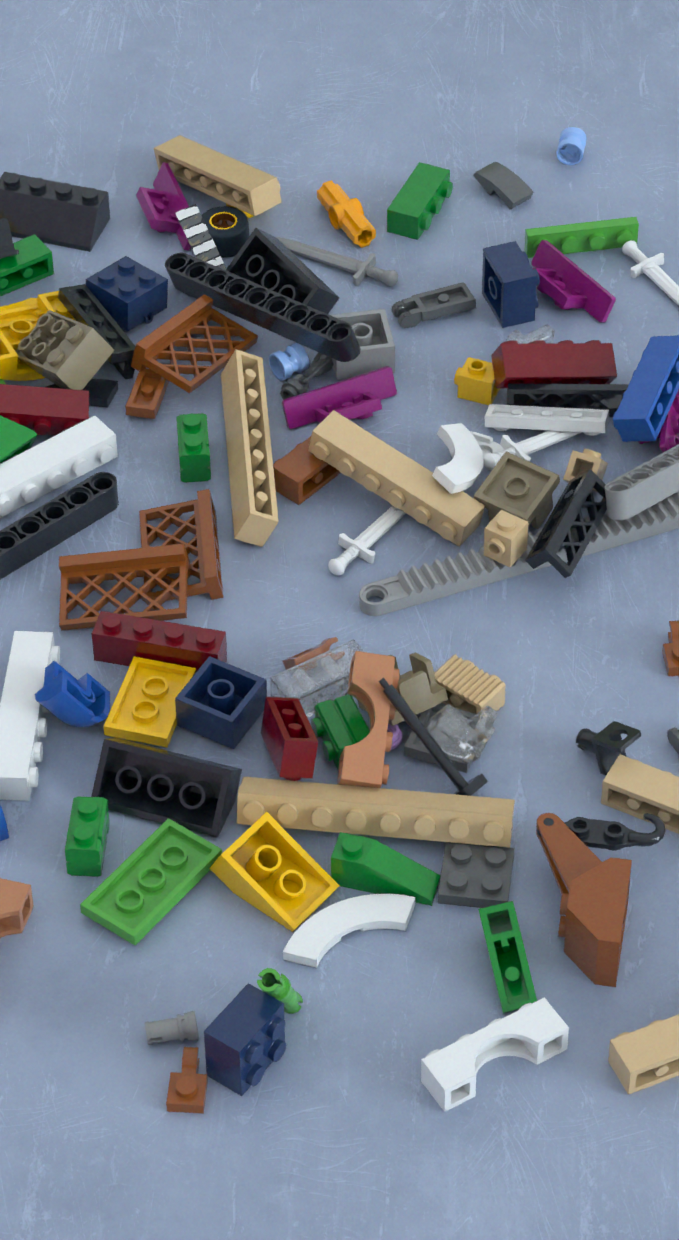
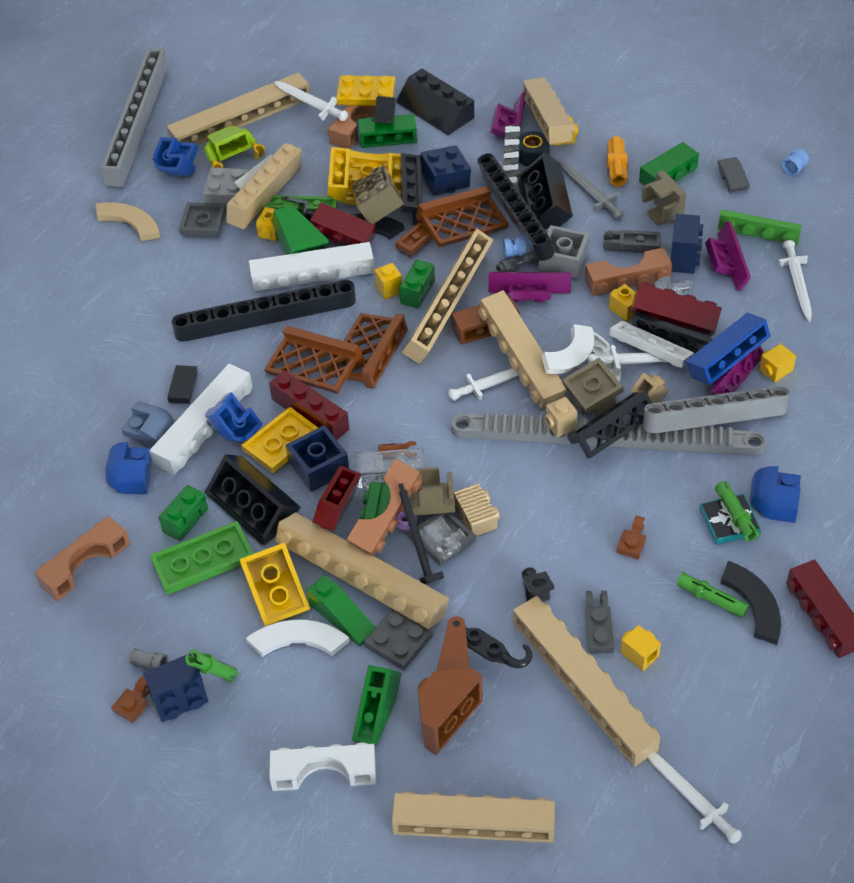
camera: 30 degrees right, 5 degrees up
none -> yellow brick [374,262,402,300]
none -> nougat arch [585,248,672,296]
none -> dark tan panel [641,170,686,225]

